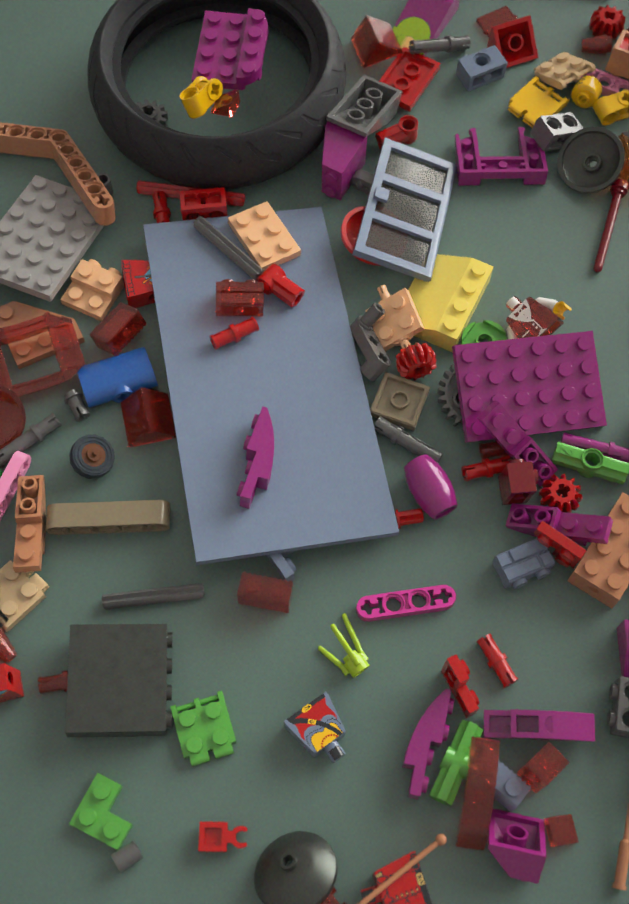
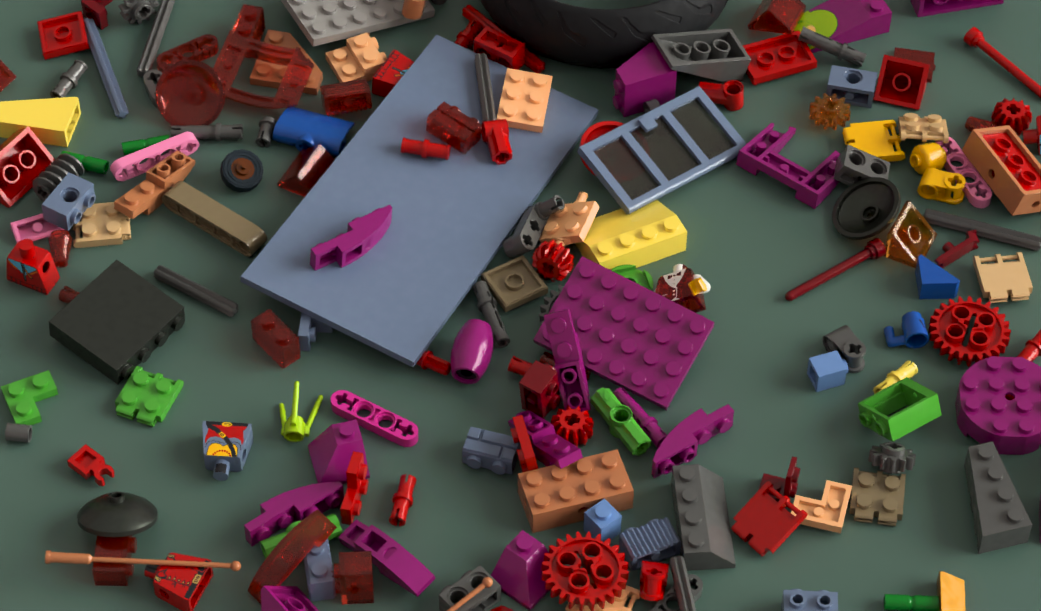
camera: 40 degrees right, 15 degrees down
none -> magenta slope [308,419,370,484]
none -> clear orange gear [809,93,851,130]

